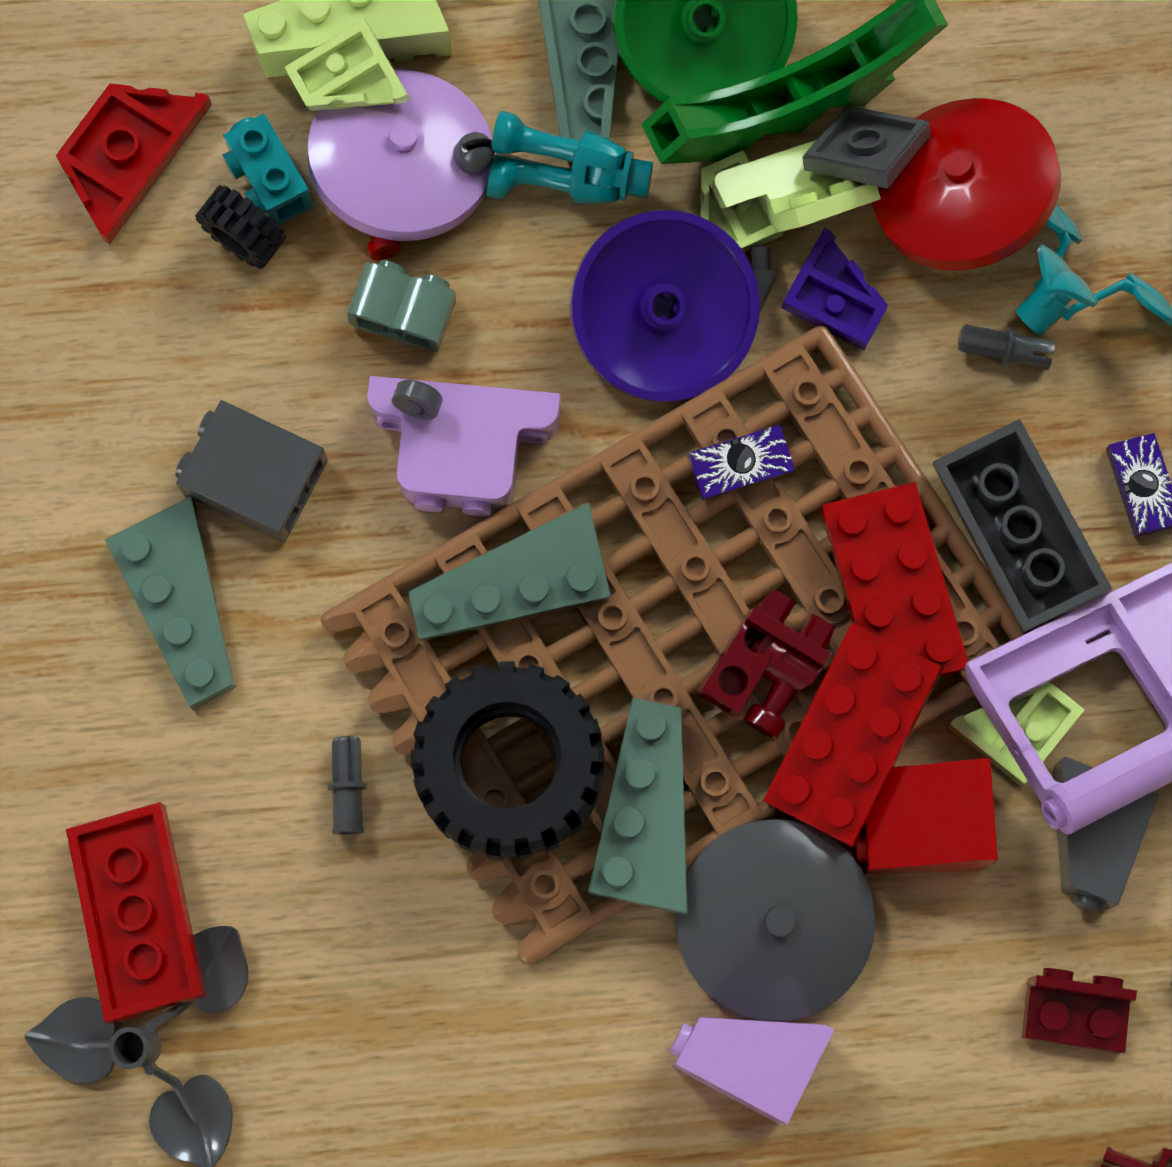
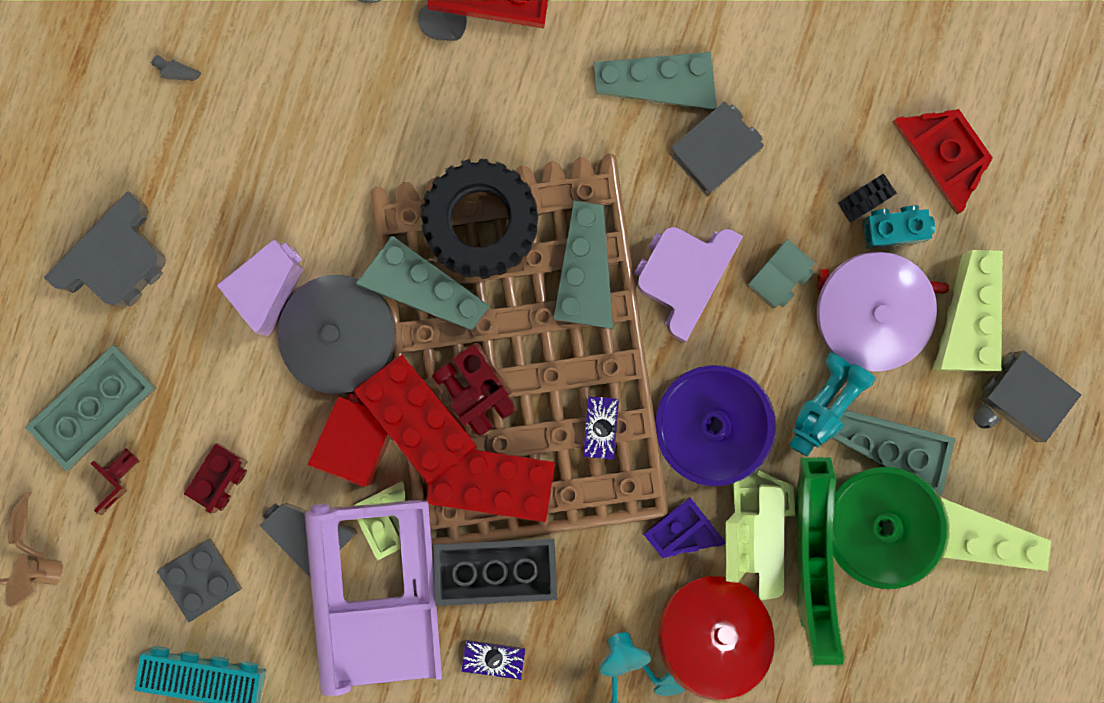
camera: 110 degrees right, 10 degrees up
yellowish green wing [284,19,411,111] -> none
dark grey axle [328,736,367,835] -> none
dark grey tile [391,380,443,419] -> none
dark grey hinge [453,132,494,174] -> none
dark grey bar [751,246,779,314] -> none
dark grey plate [802,105,931,188] -> none
dark grey axle [958,324,1055,370] -> none

